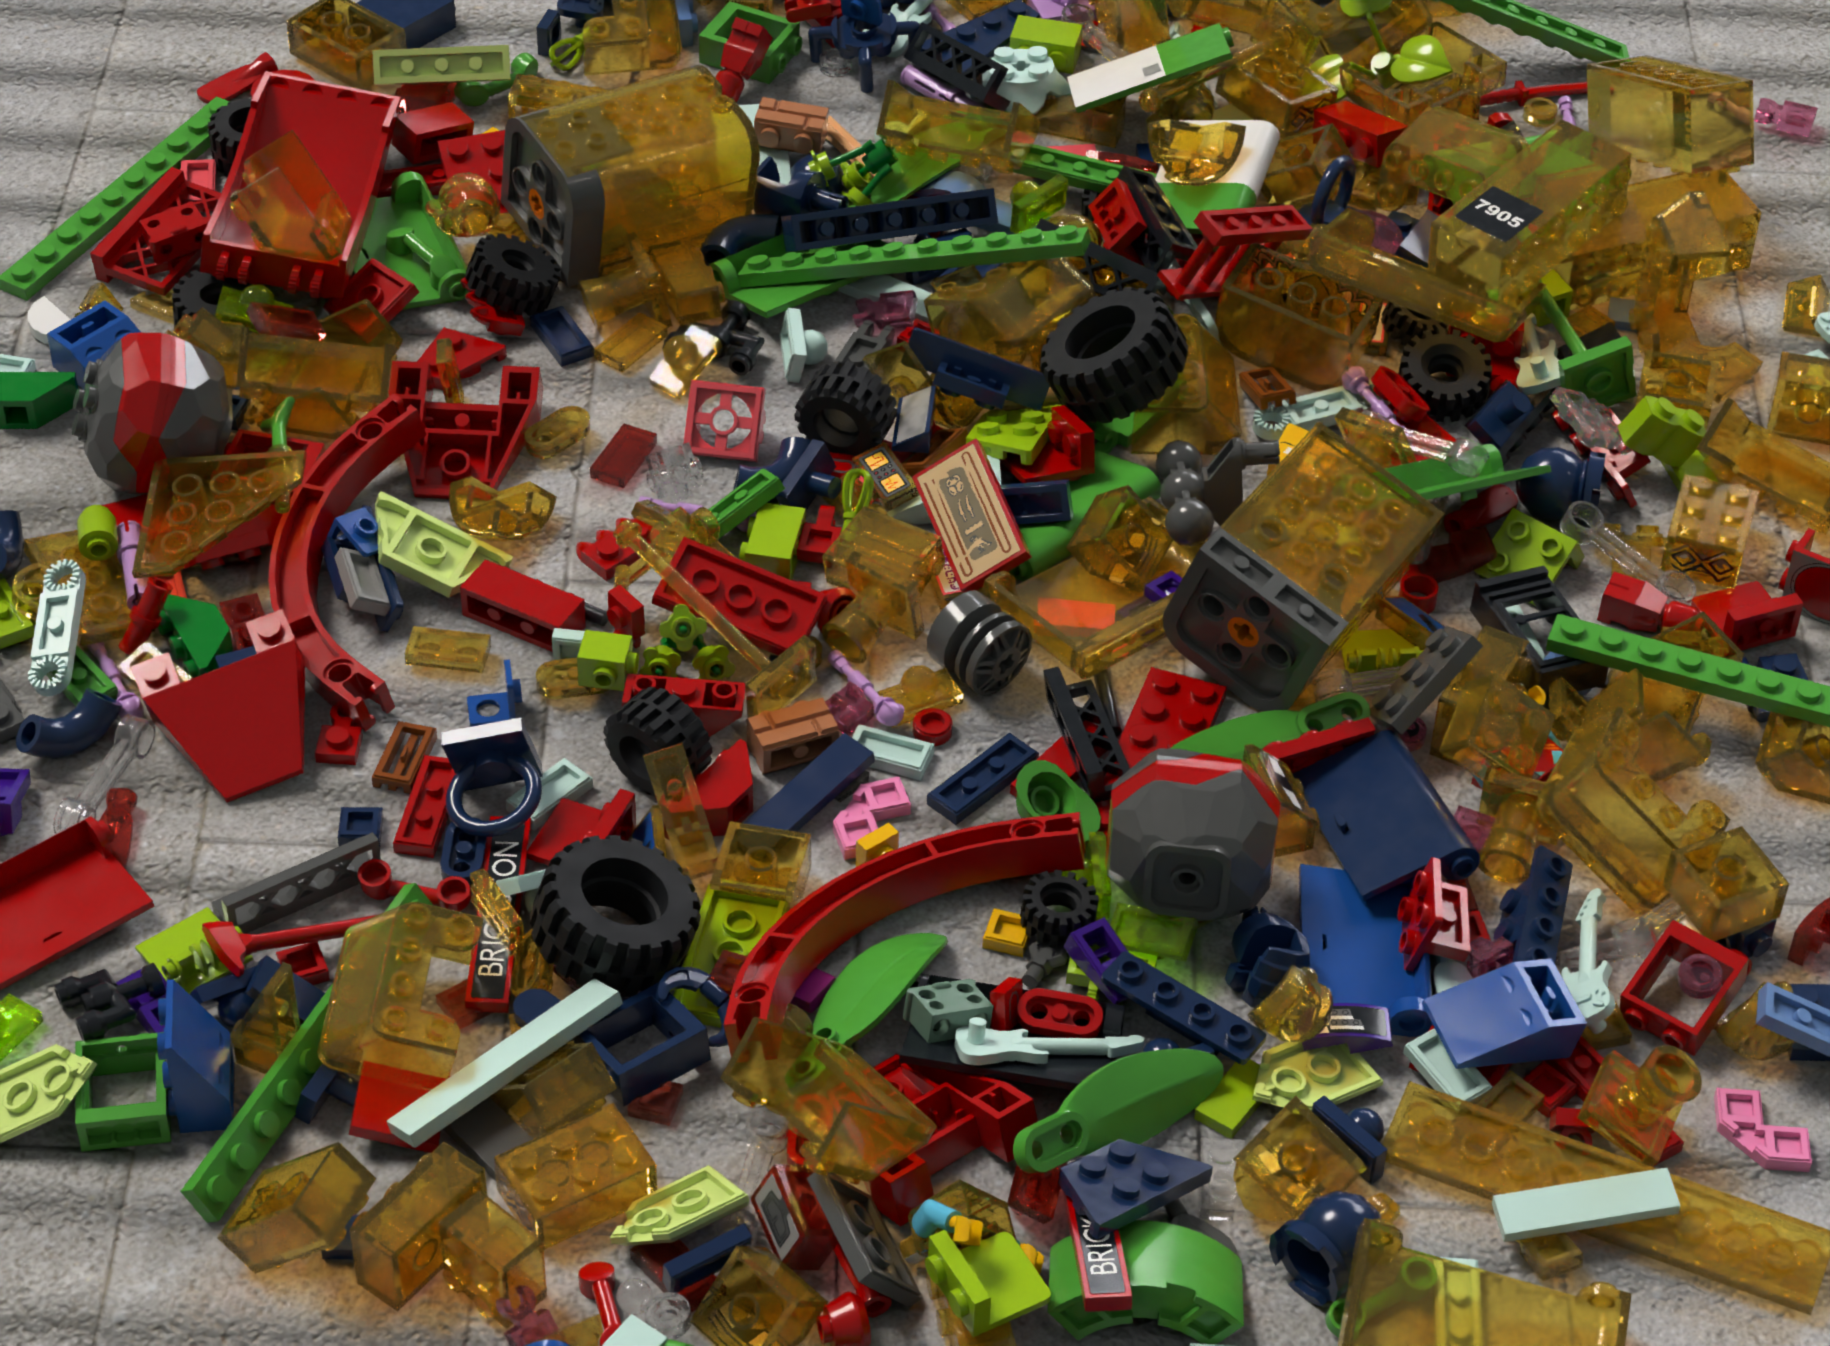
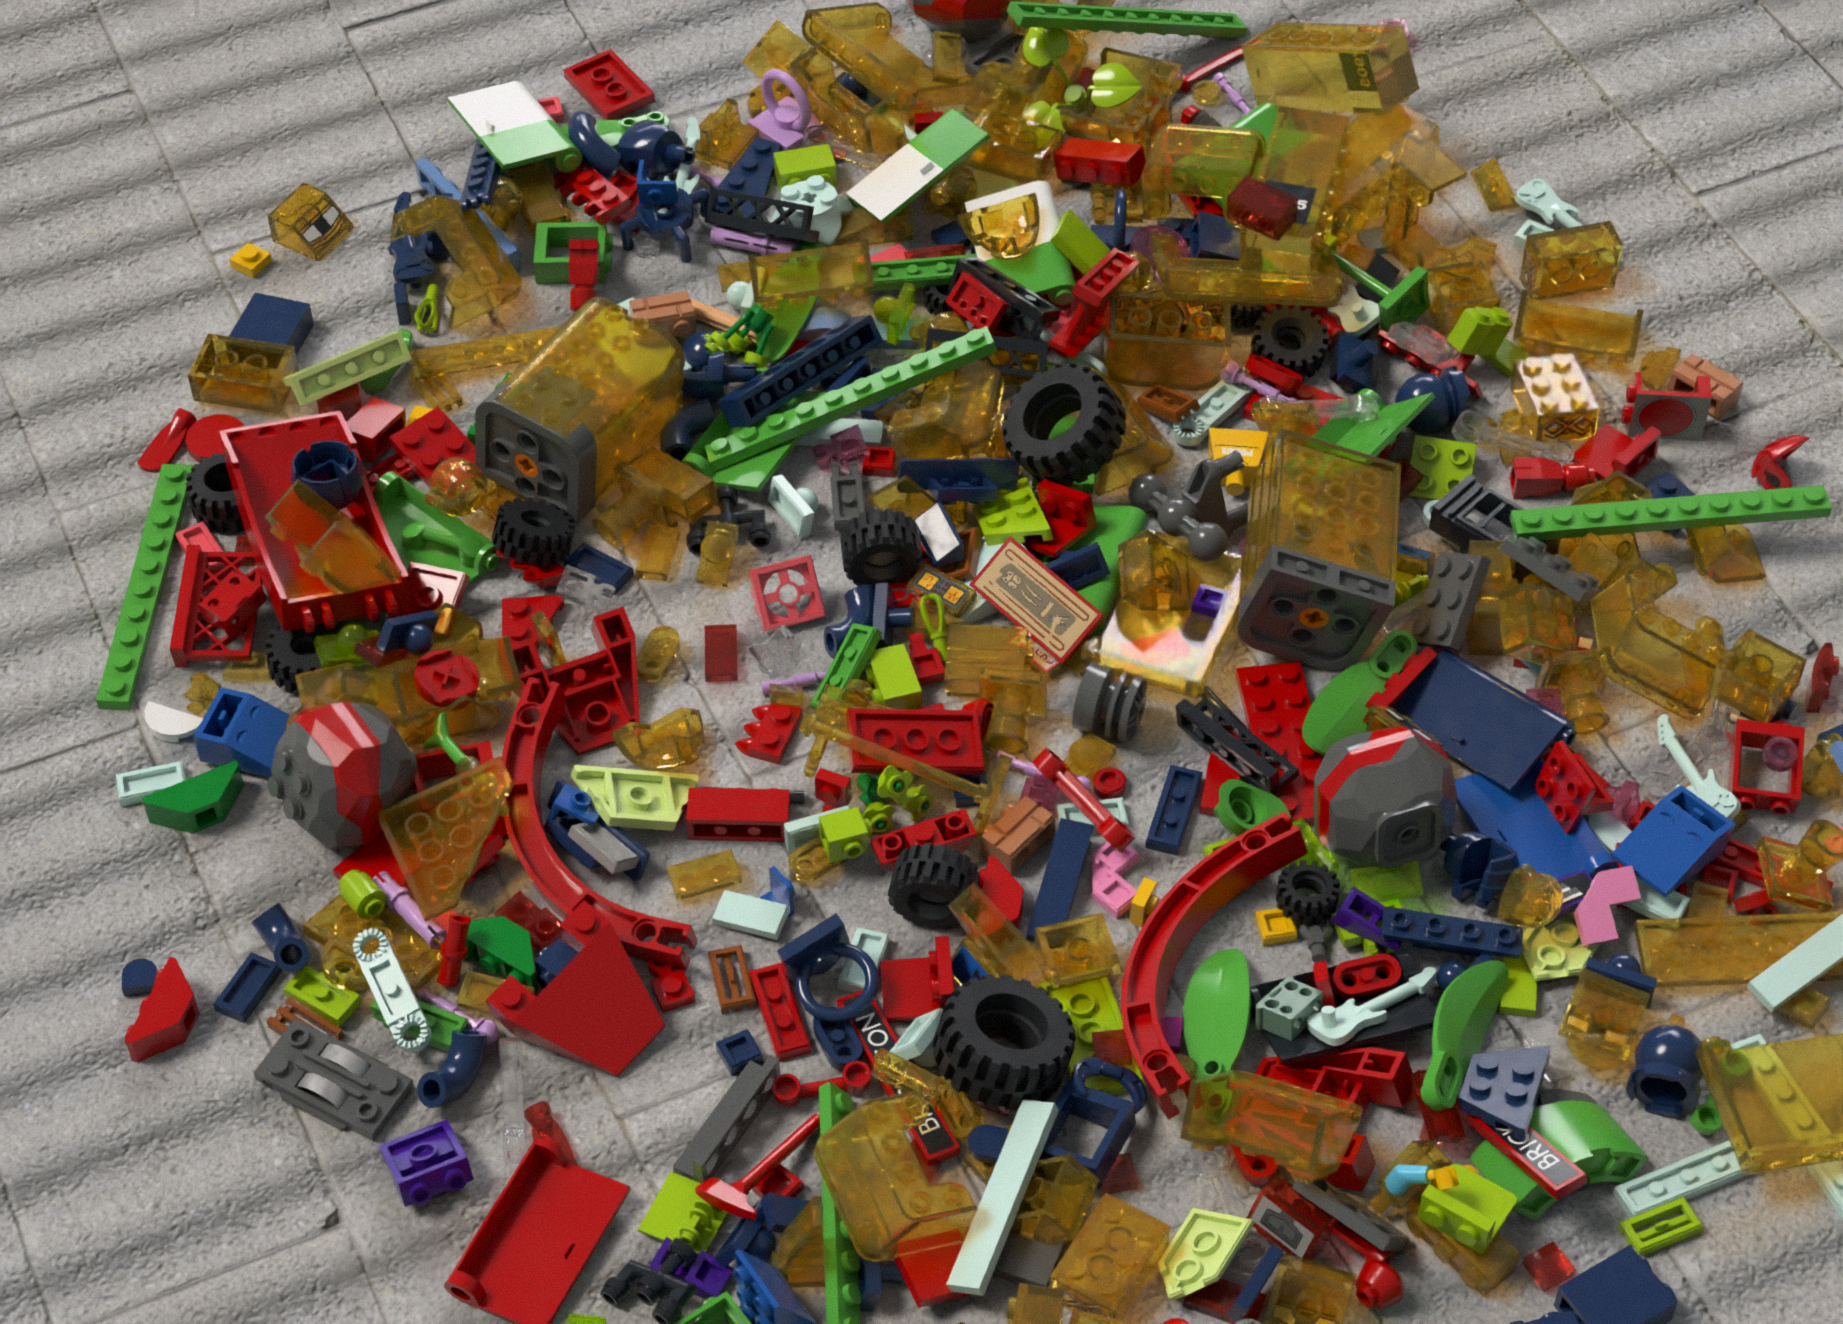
camera: 25 degrees left, 5 degrees up
clear yellow brick [1260,123,1352,209] -> none
dark blue bracket [1493,845,1573,966] -> none
none -> dark blue piece [290,440,364,517]
none -> dark blue tile [376,610,439,656]
none -> red tile [413,649,480,708]
none -> clear plate [555,565,615,611]
none -> light aqua tile [712,890,789,940]
none -> red piece [1032,747,1136,853]
none -> lime tile [1050,209,1110,275]
none -> clear red brick [1227,175,1298,242]
none -> dark grey plate [1499,536,1606,602]
none -> bright pink tile [1574,865,1642,947]

